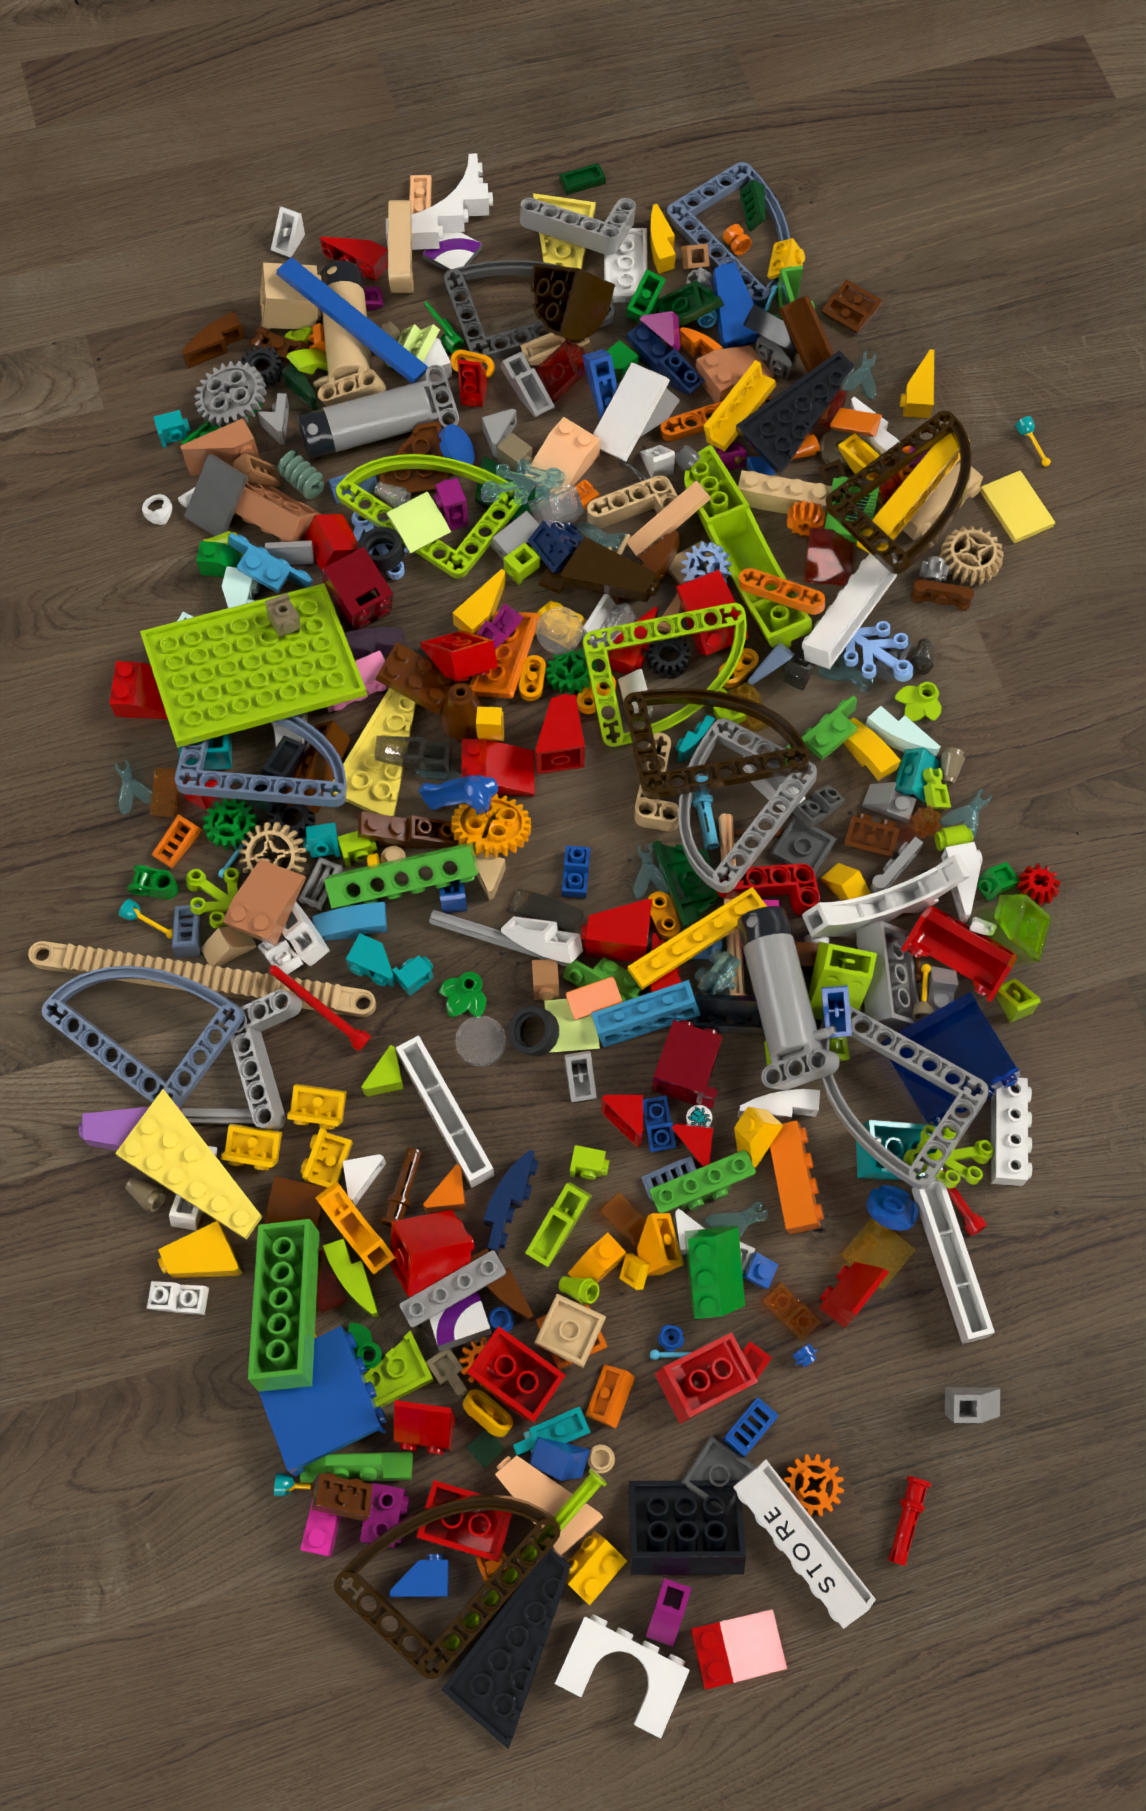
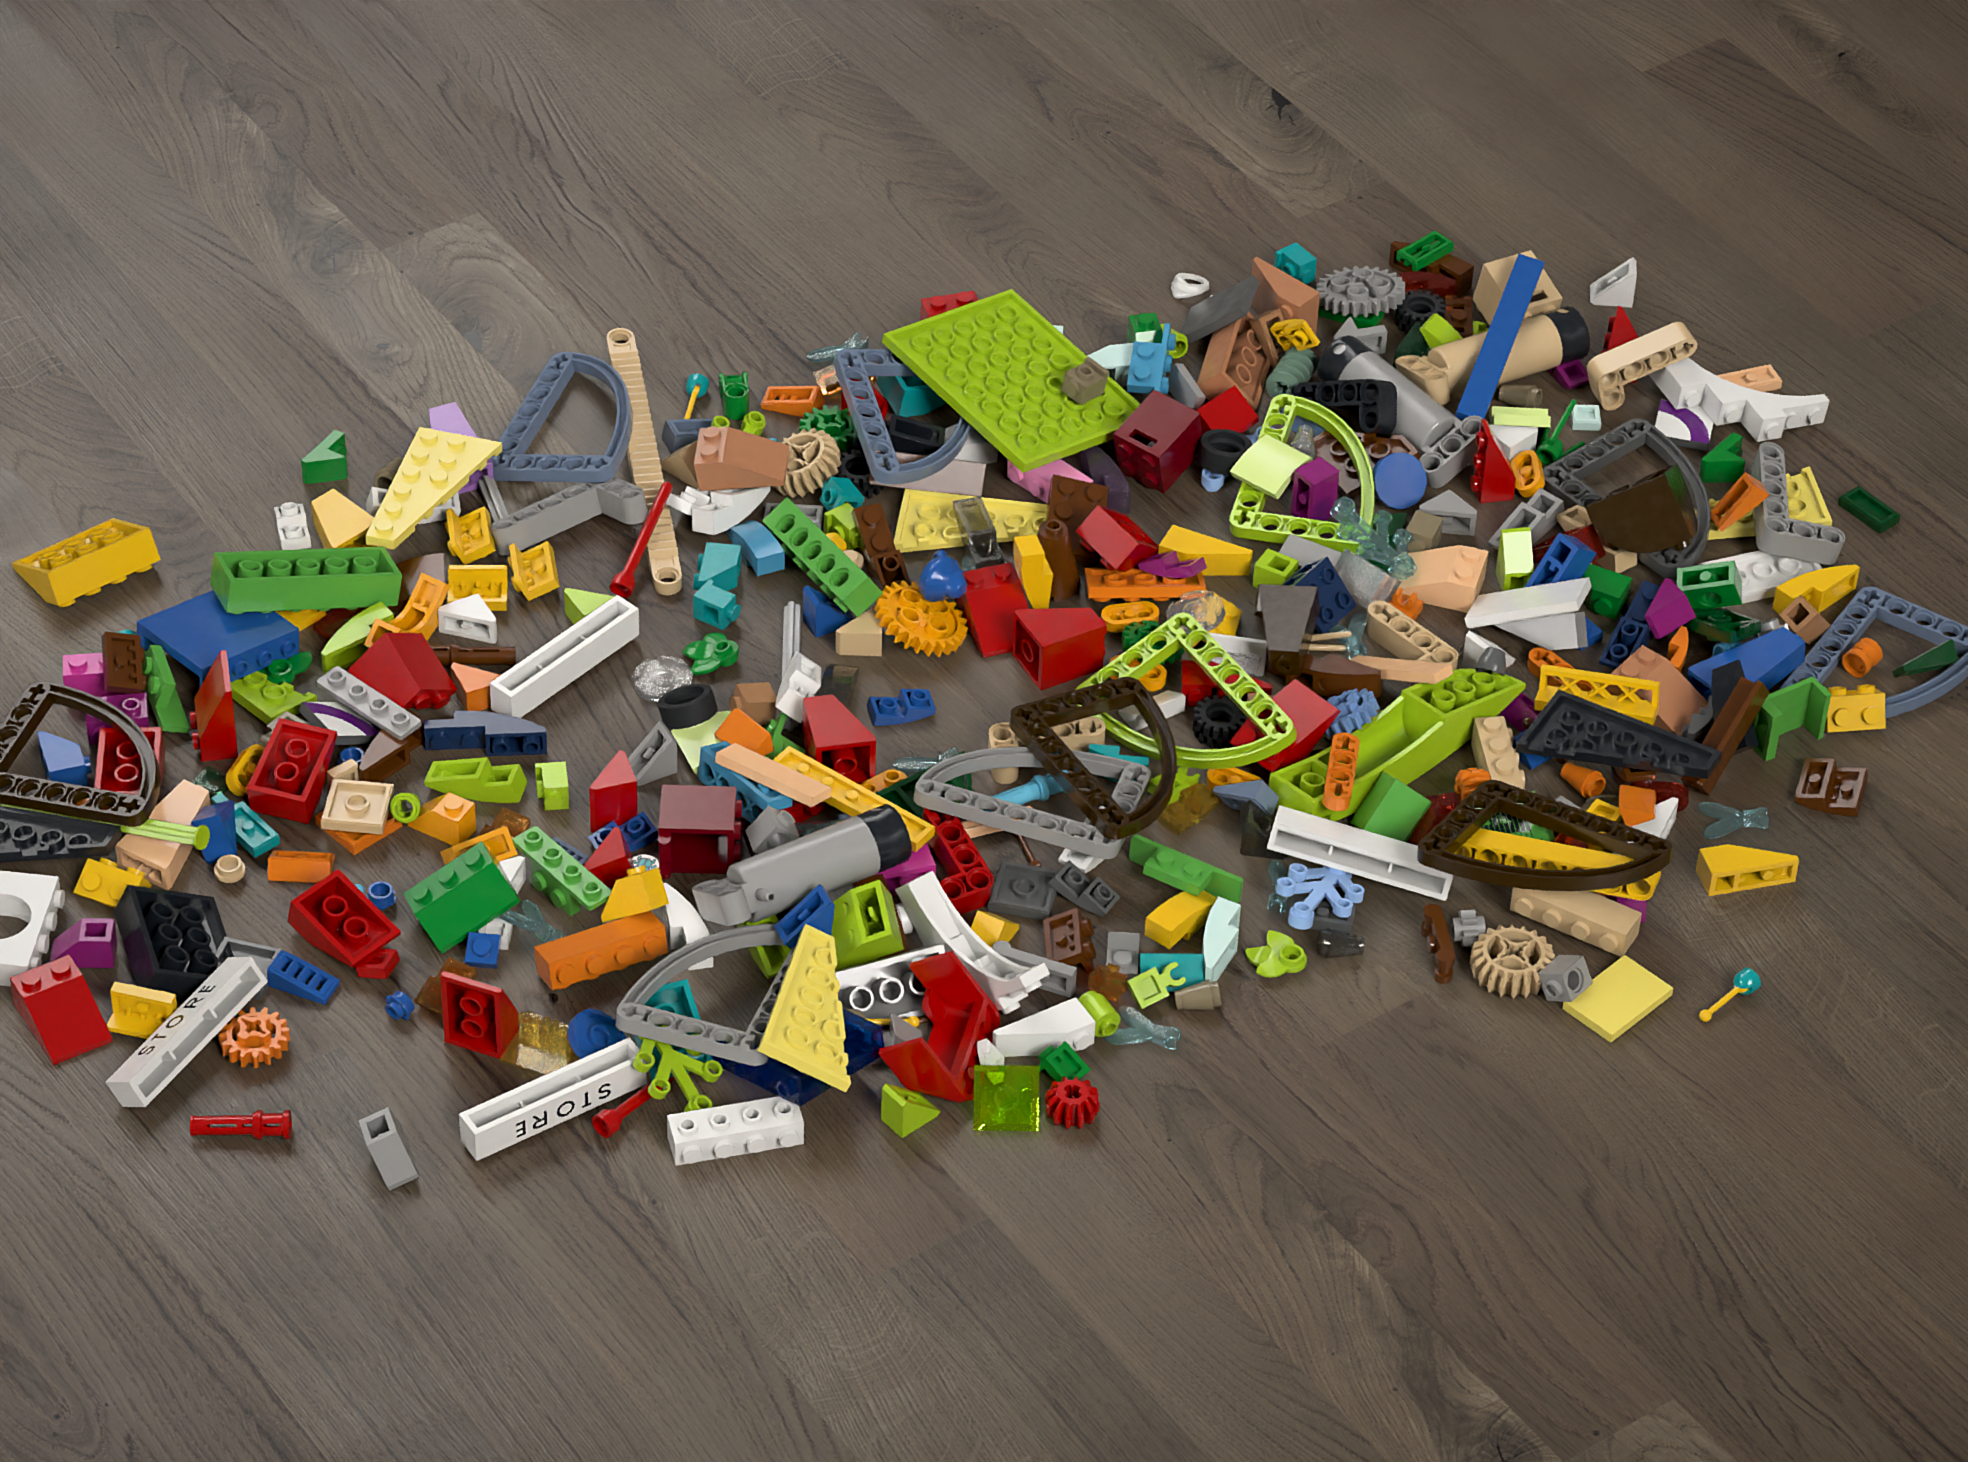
camera: 70 degrees right, 25 degrees down
yellow tile [619,1253,650,1290] -> none
none -> yellow slope [12,518,161,607]
none -> yellow bracket [107,982,177,1039]
none -> green slope [301,429,348,484]
none -> tan tile [327,758,359,793]
none -> light nougat tile [715,743,831,807]
none -> light grey brick [745,806,799,854]
none -> light yellow wing [757,924,851,1092]
none -> yellow slope [1270,319,1320,351]
none -> black beam [1293,379,1397,435]
none -> bright green slope [1350,772,1432,843]
none -> green tile [1396,230,1454,272]
none -> clear red slope [1399,272,1458,297]
none -> slope [1495,527,1534,591]
none -> light grey brick [1538,955,1593,1002]
none -> light aqua tile [1570,405,1601,431]
none -> green slope [1699,432,1745,483]
none -> orange slope [1710,472,1770,531]

